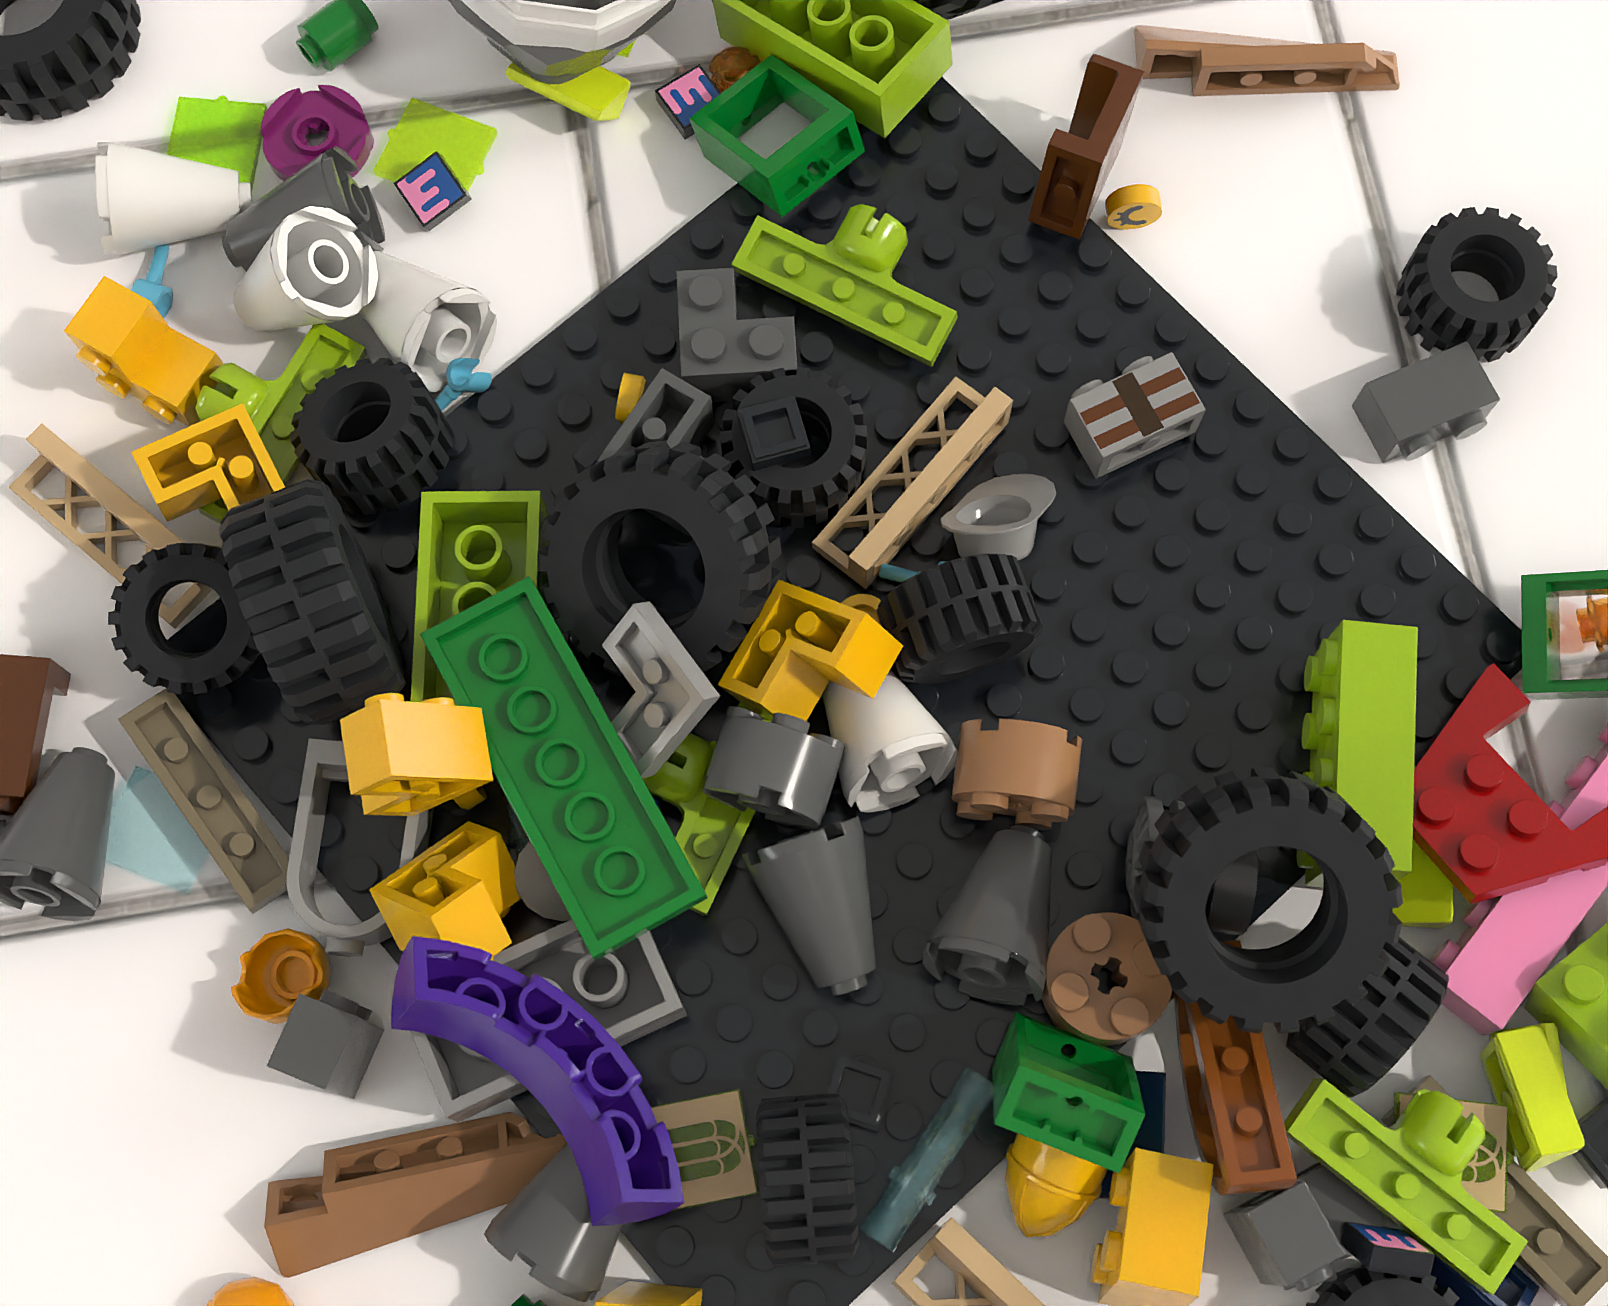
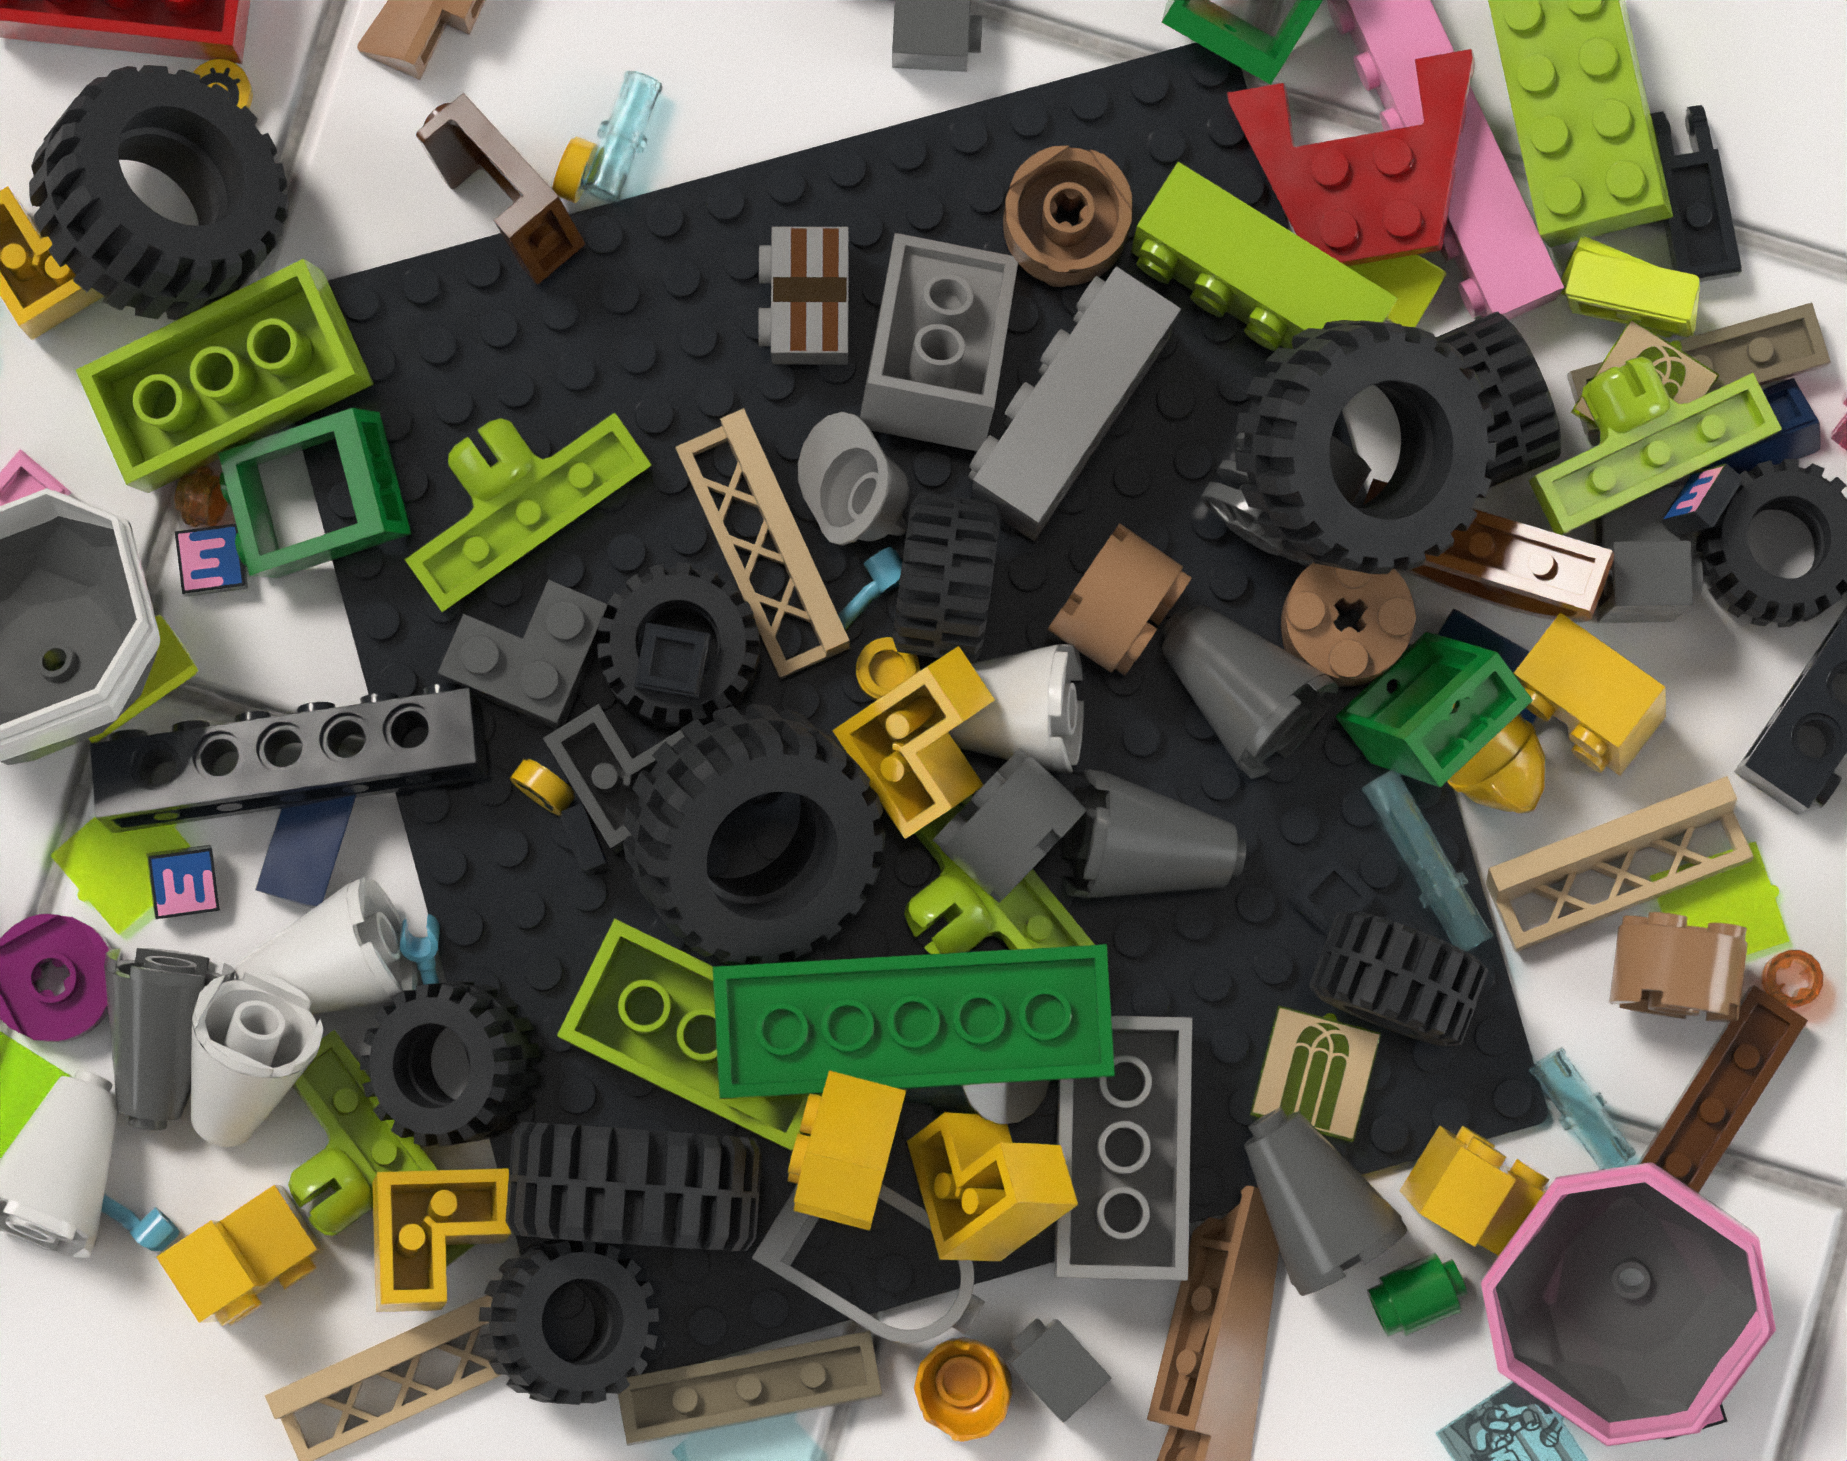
camera: 70 degrees left, 10 degrees up
dark purple brick [391,936,684,1226] -> none
light grey plate [602,601,720,778] -> none
none -> black brick [90,683,488,833]
none -> dark blue slope [255,795,357,909]
none -> clear light blue pin [582,71,663,203]
none -> light grey slope [860,233,1018,451]
none -> light grey brick [968,267,1181,542]
none -> medium nougat brick [1003,146,1133,287]

